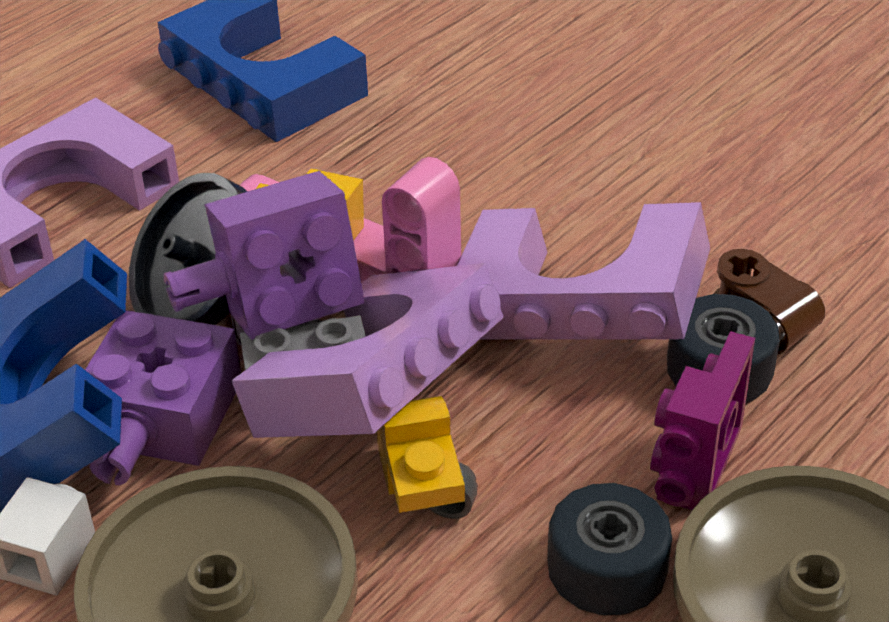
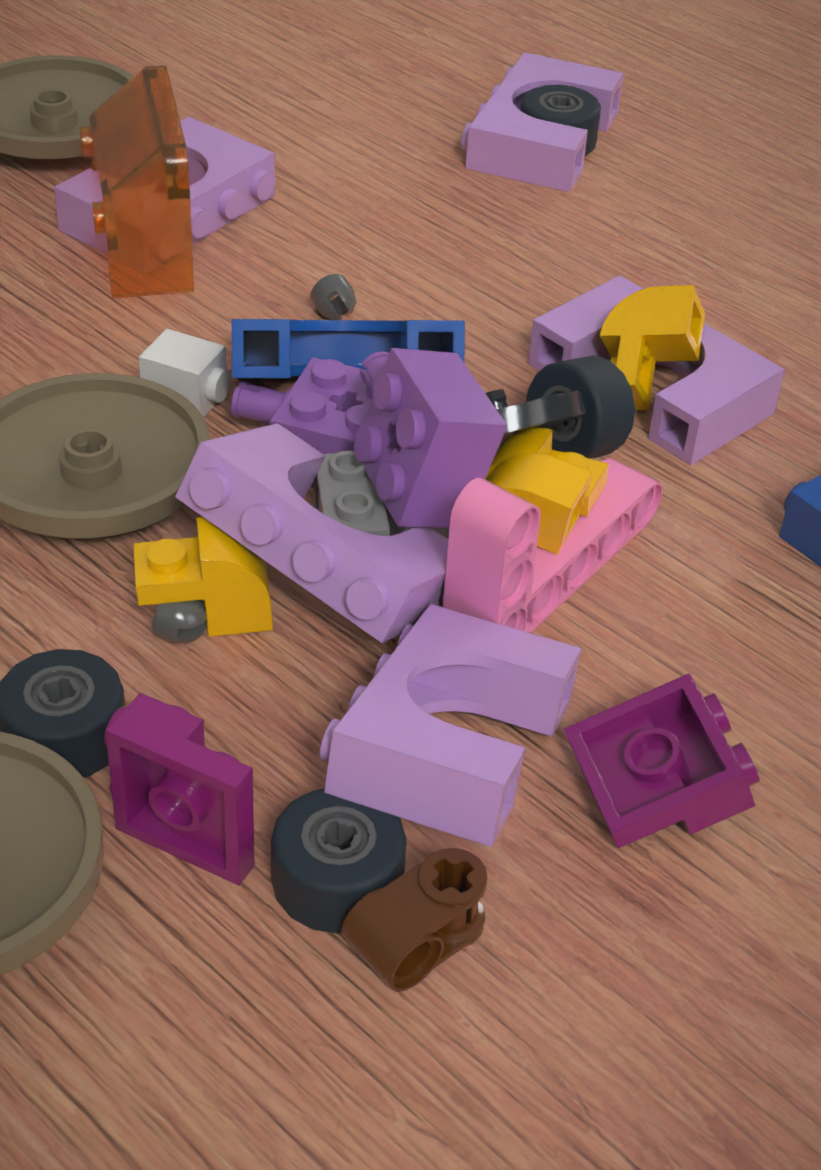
camera: 90 degrees right, 0 degrees up
none -> black wheel [526,355,635,459]
none -> magenta plate [564,673,760,849]
none -> yellow brick [600,285,705,410]

